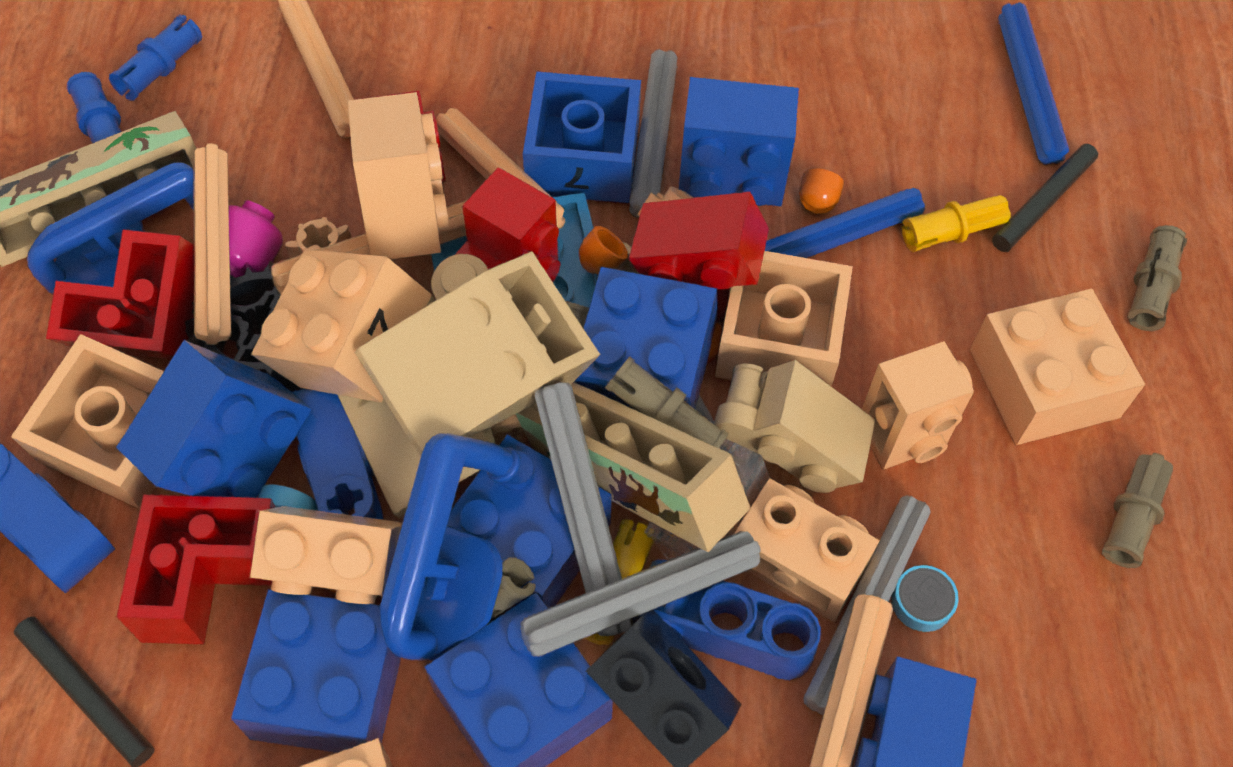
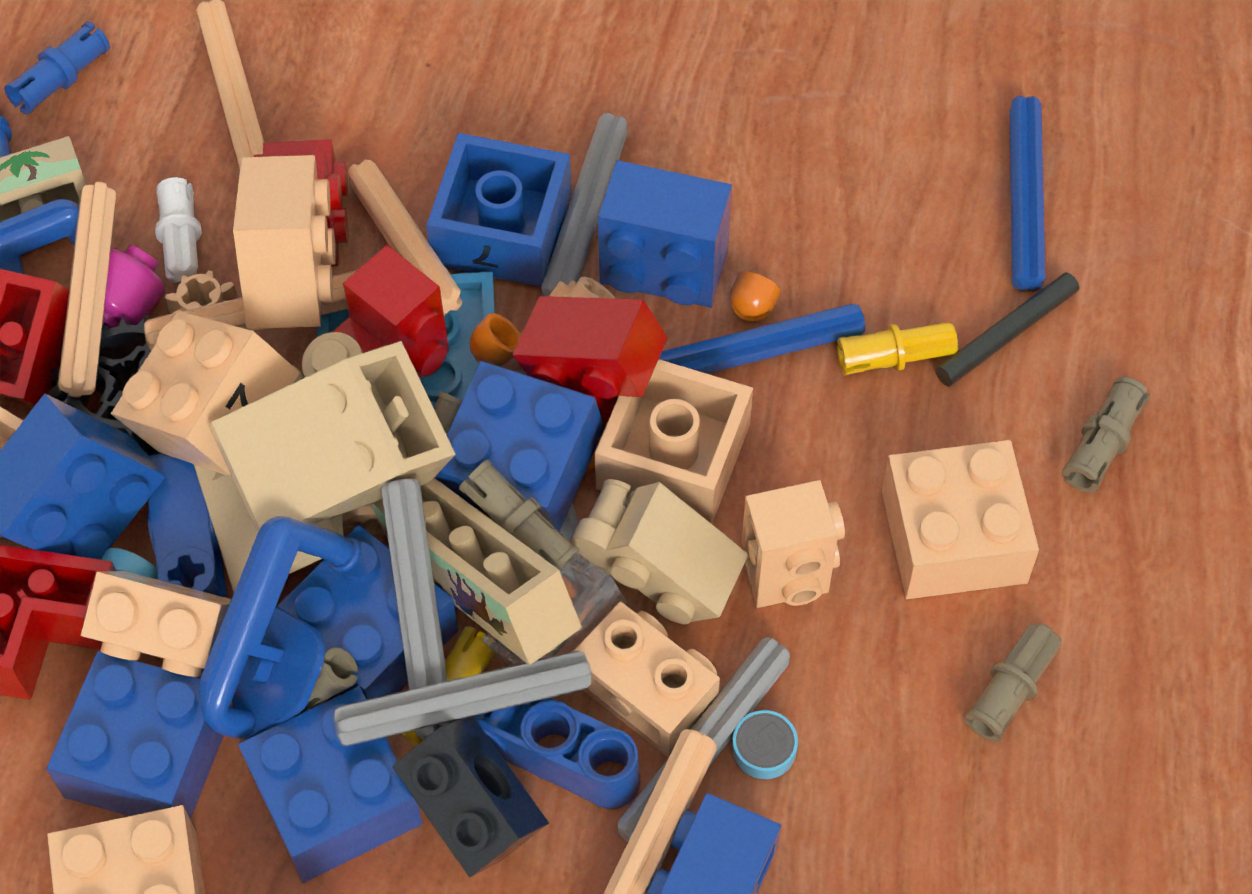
camera: 10 degrees right, 0 degrees up
none -> white axle [155,177,202,283]

